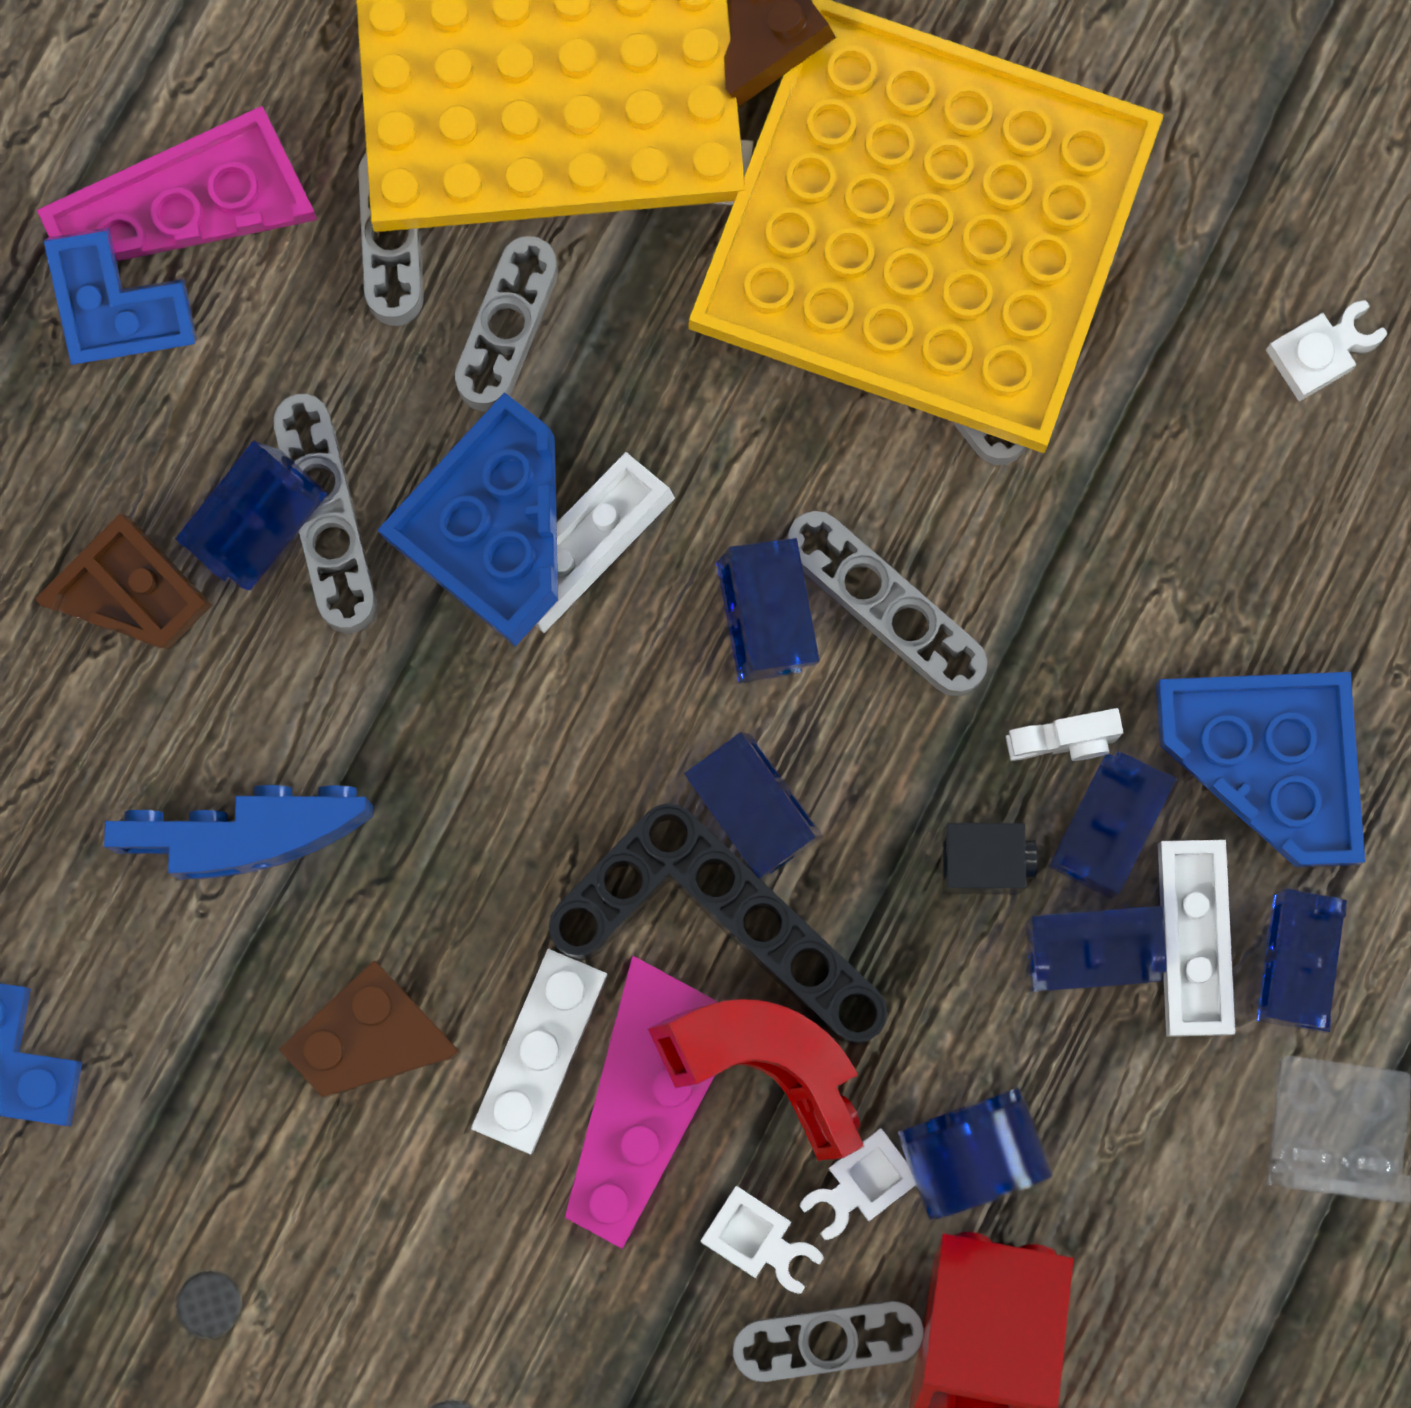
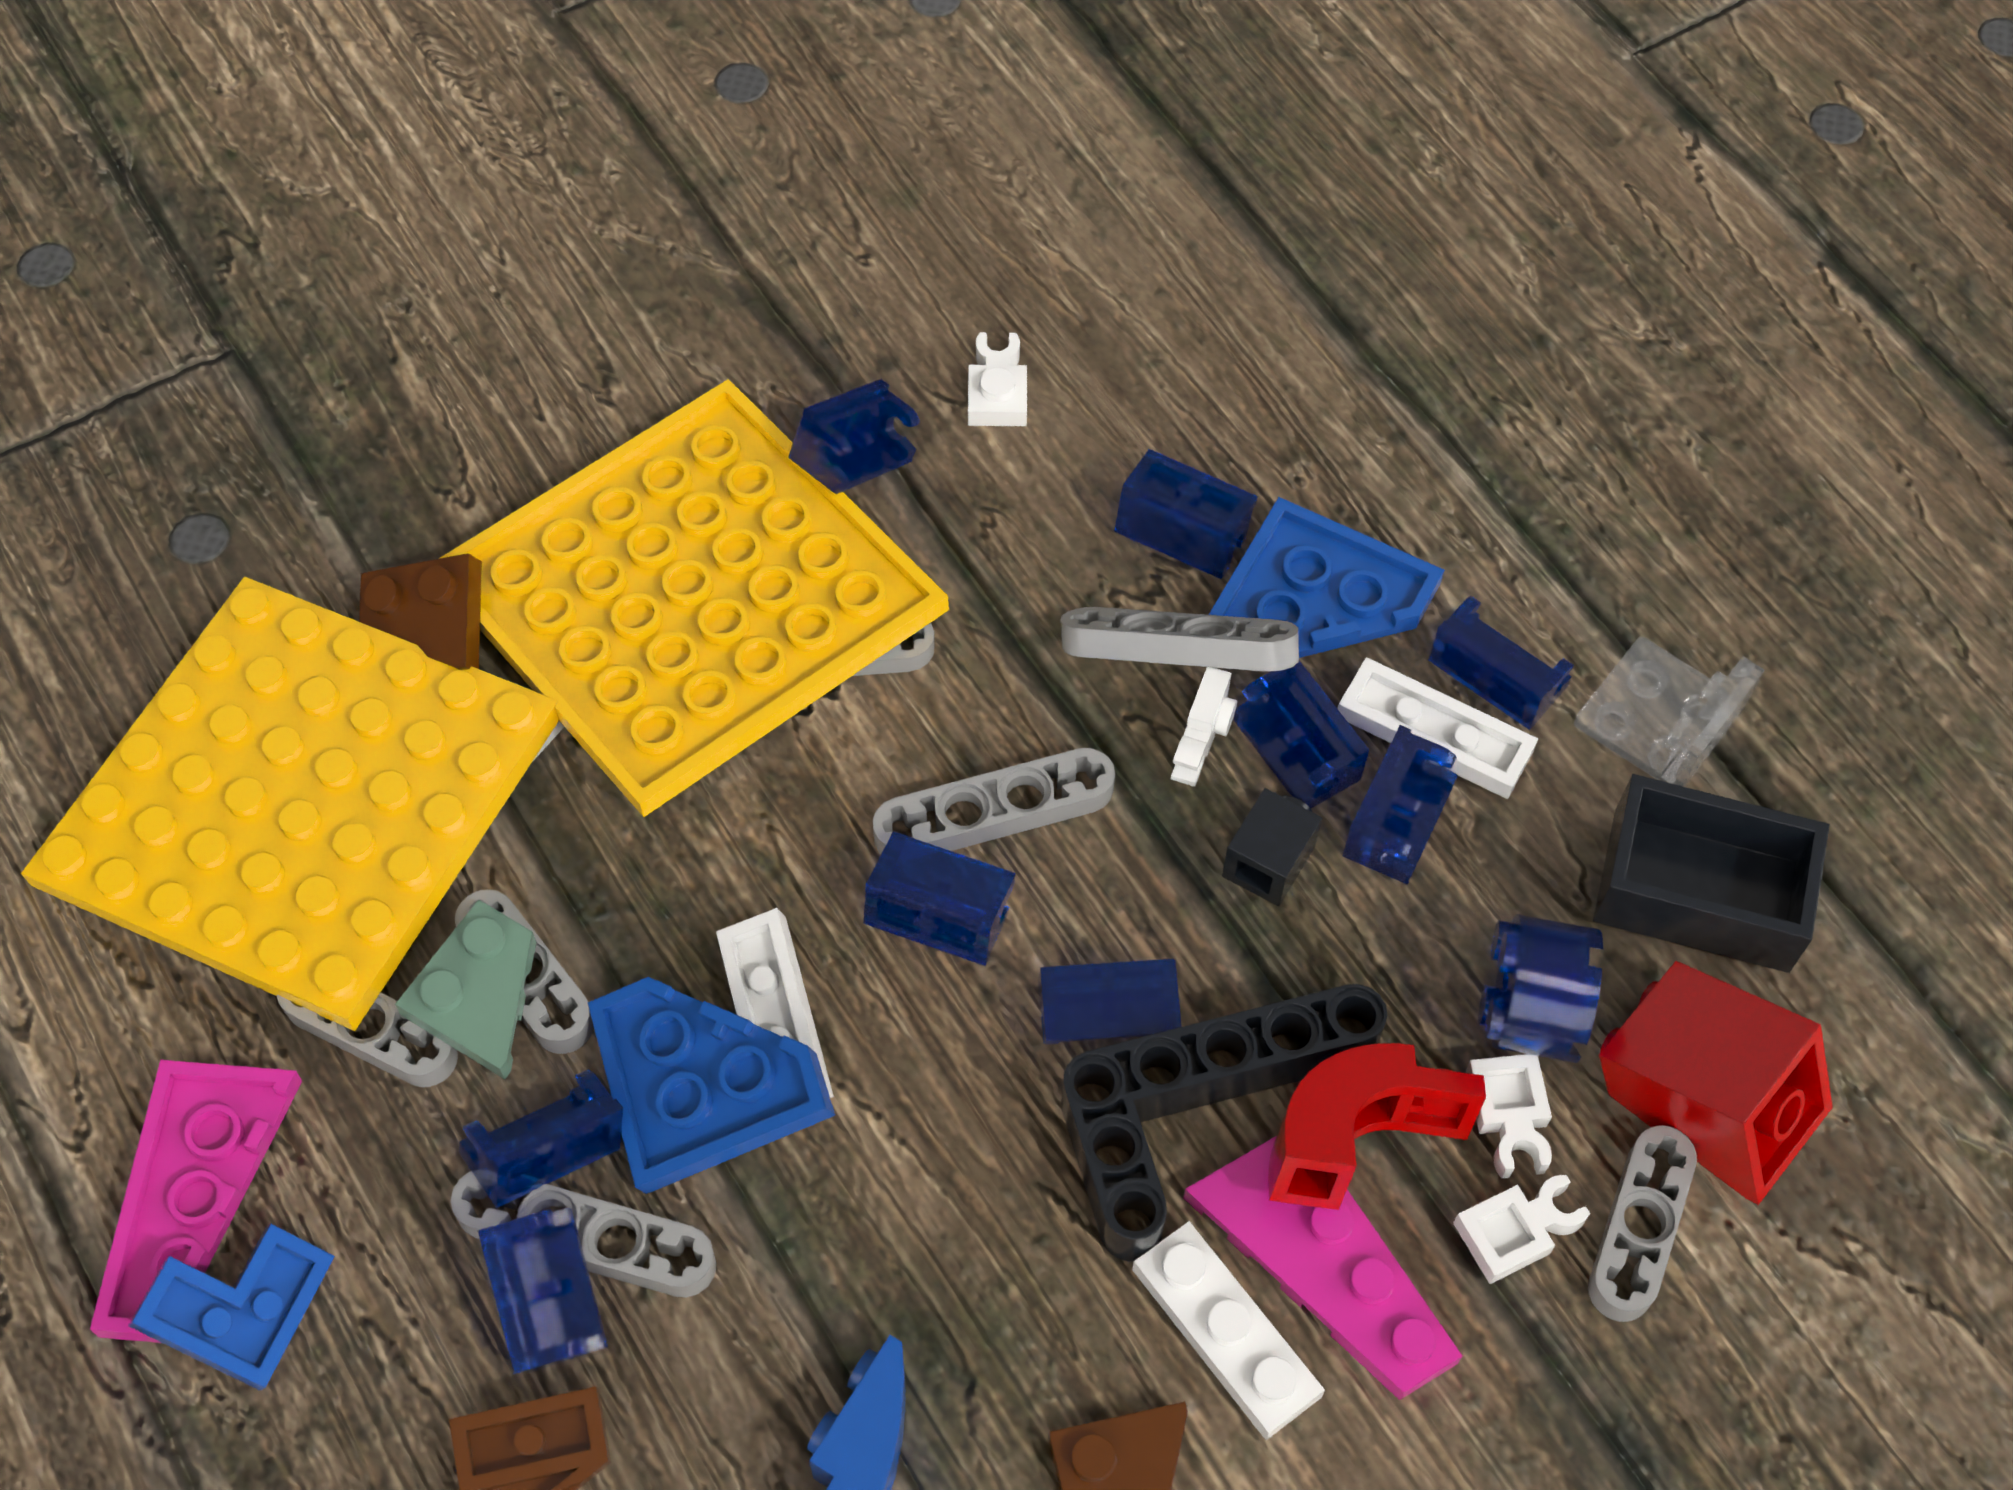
camera: 60 degrees left, 20 degrees down
none -> sand green wing [395,899,537,1079]
none -> clear blue hinge [459,1069,623,1208]
none -> clear blue hinge [788,379,920,494]
none -> light grey beam [1060,607,1299,671]
none -> clear blue hinge [1114,449,1258,579]
none -> black piece [1593,773,1830,973]

